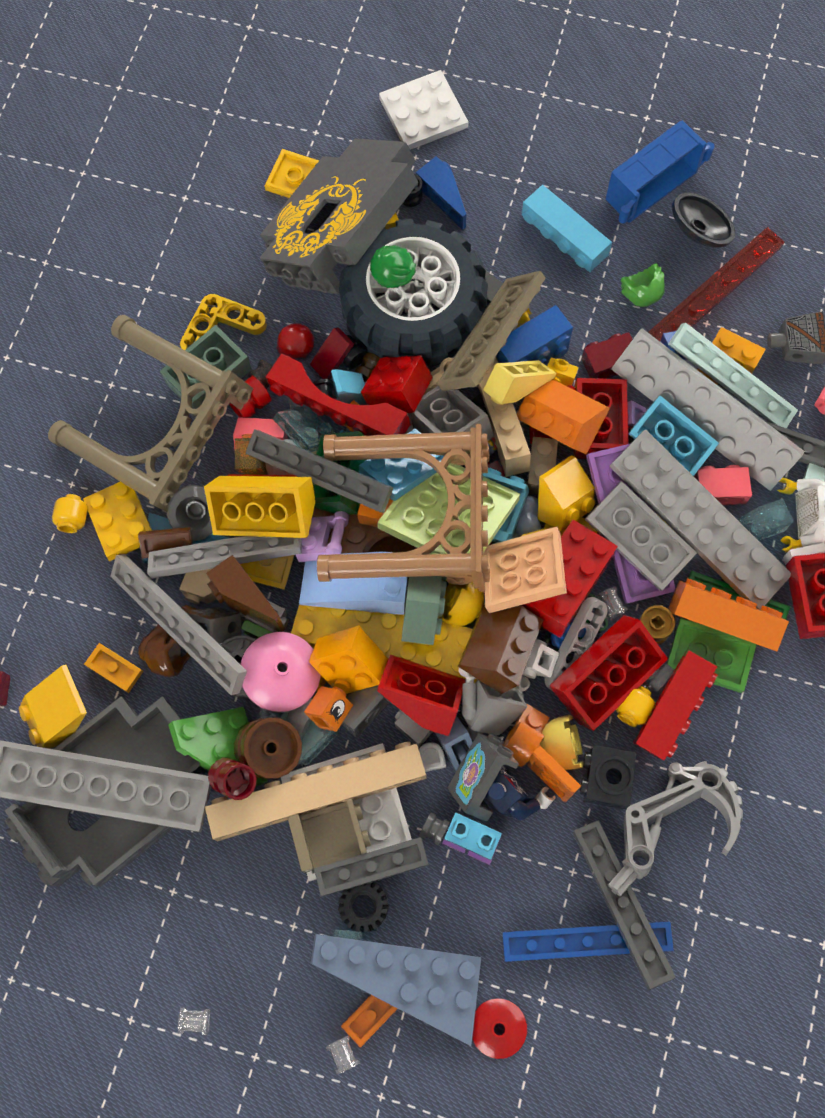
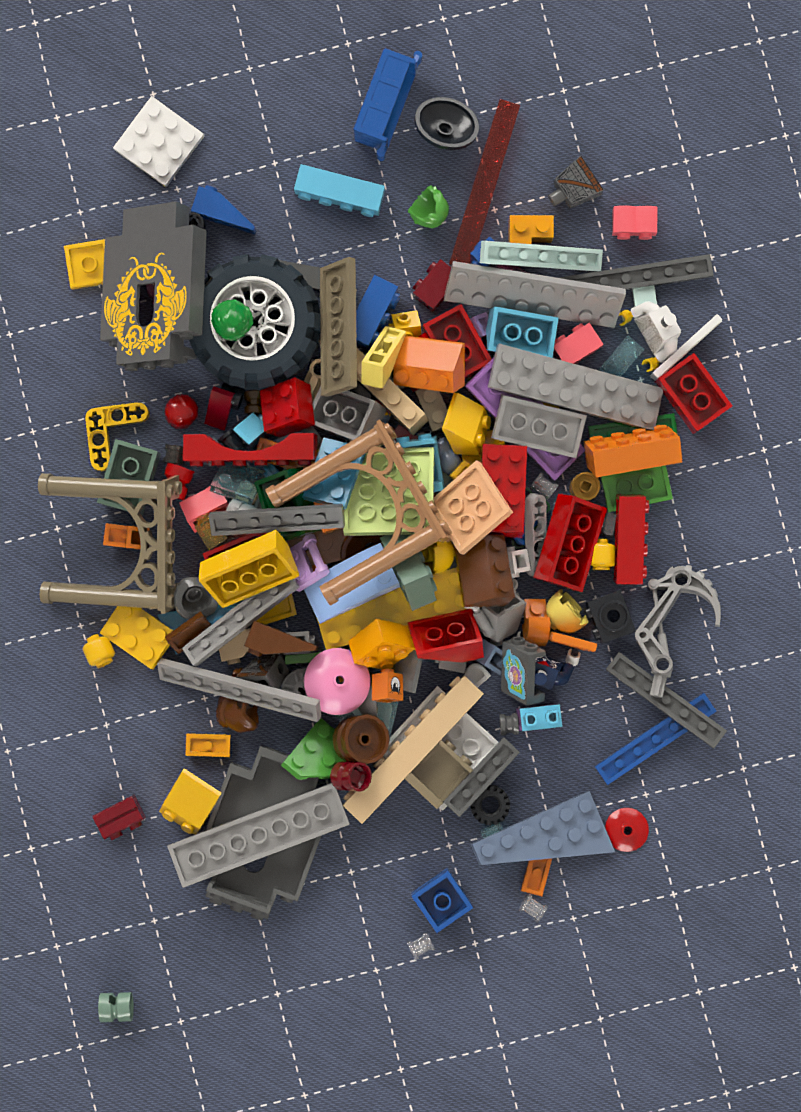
camera: 30 degrees left, 15 degrees up
none -> orange brick [103,523,150,550]
none -> blue brick [411,868,473,933]

